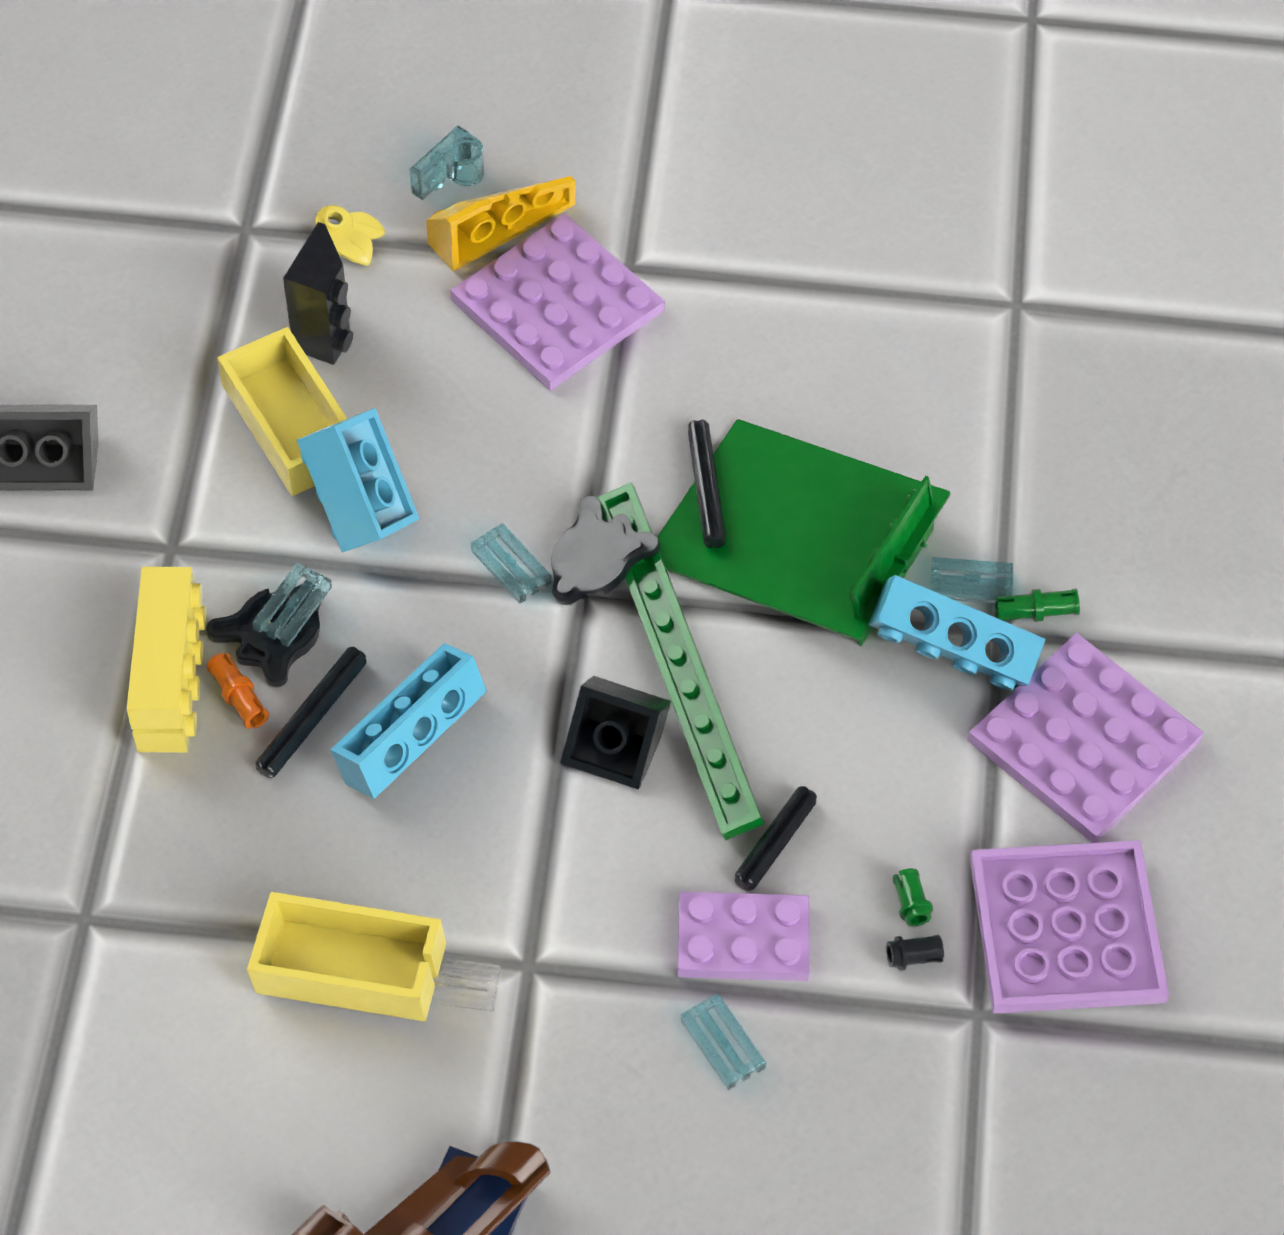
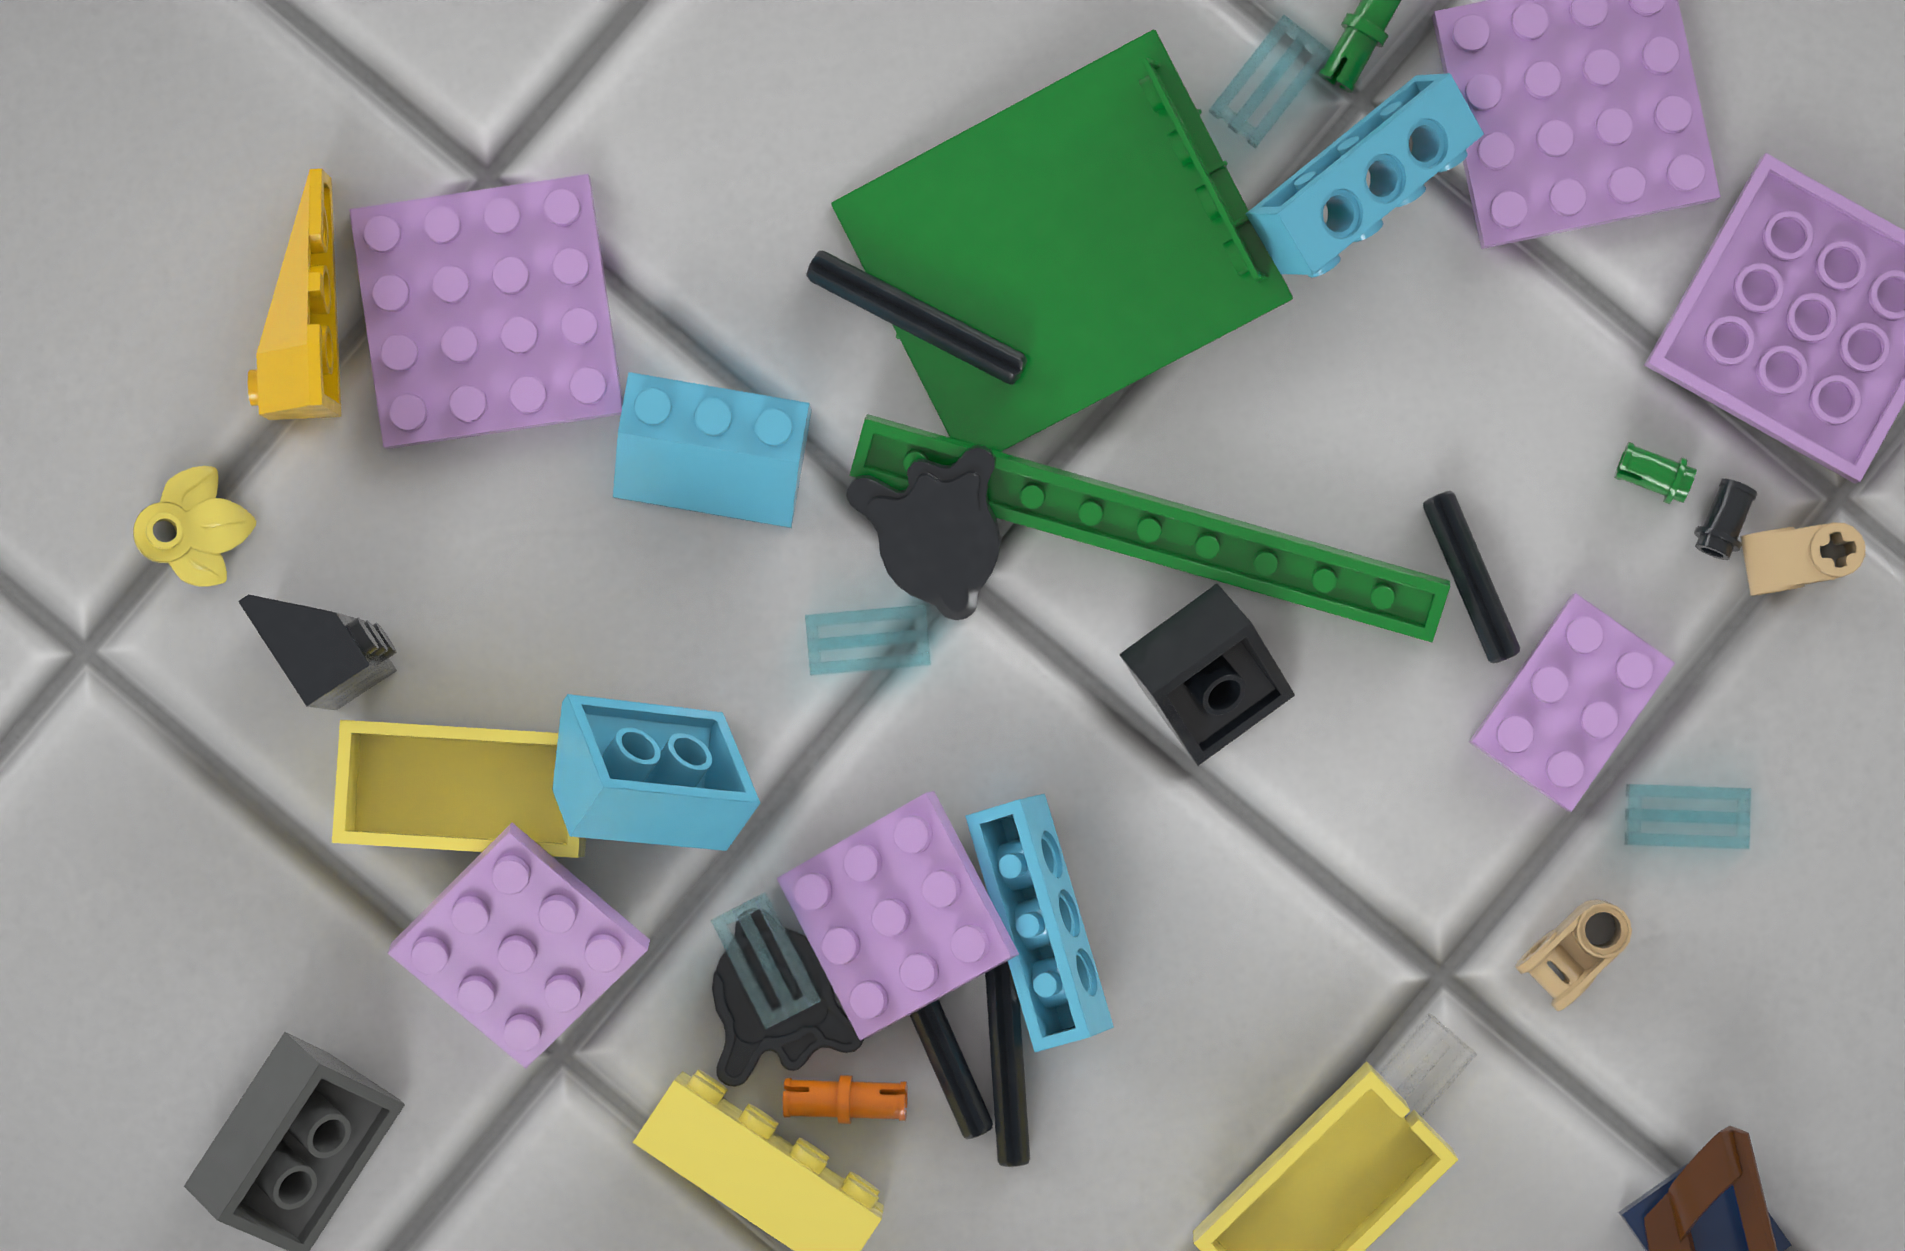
camera: 55 degrees left, 30 degrees up
clear light blue plate [410,125,484,200] -> none
none -> lavender plate [388,822,650,1069]
none -> medium azure slope [613,372,812,528]
none -> lavender plate [777,791,1019,1040]
none -> black axle [985,961,1030,1167]
none -> tan piece [1515,899,1632,1011]
none -> tan piece [1740,522,1866,596]

